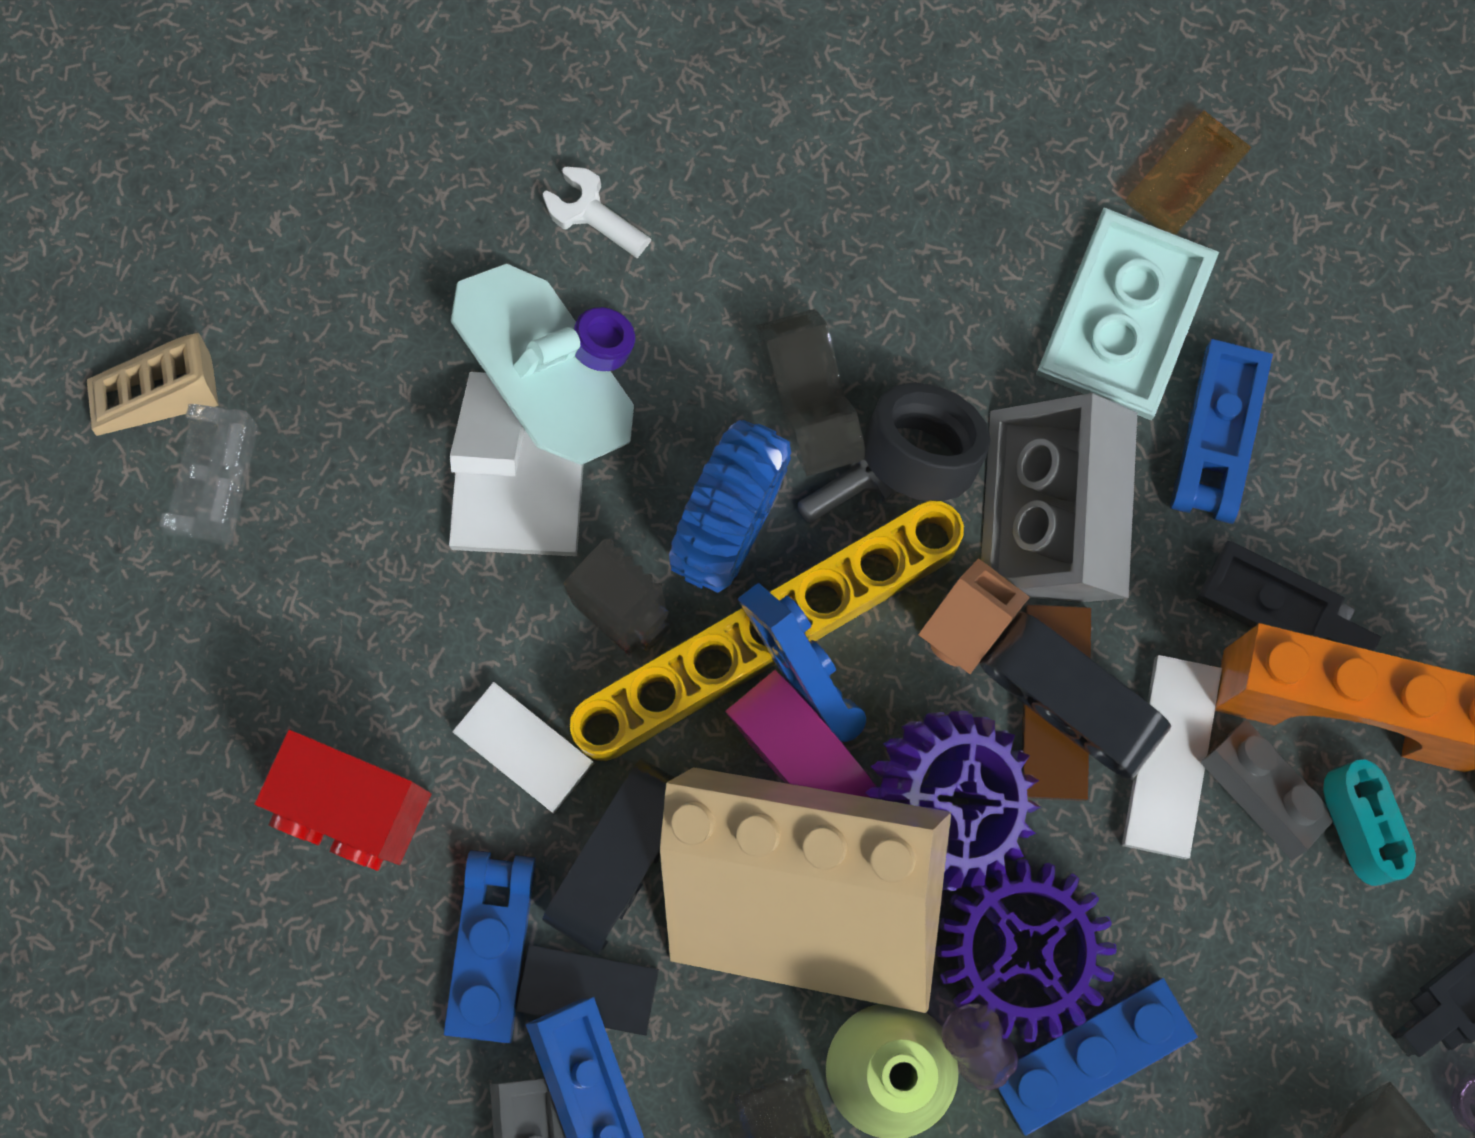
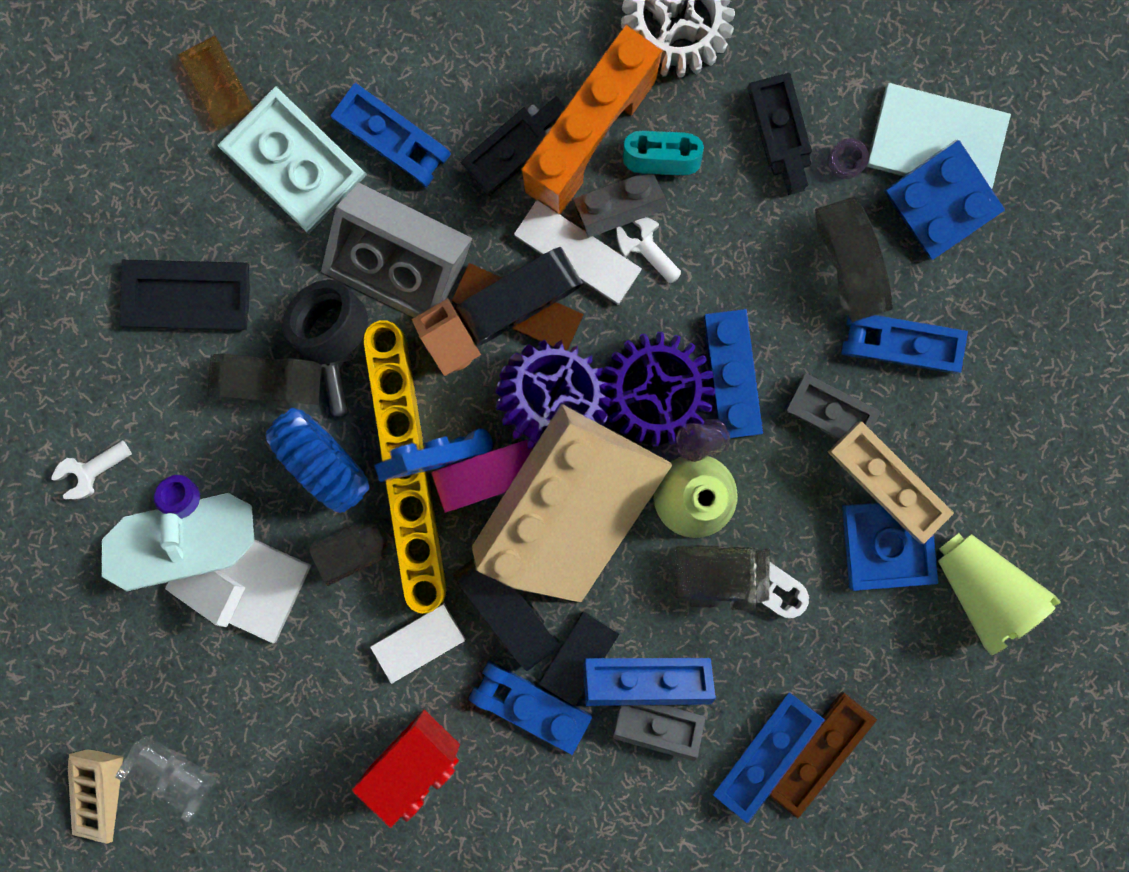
camera: 65 degrees left, 10 degrees up
none -> black piece [119,259,250,330]
none -> white bar [616,217,681,283]

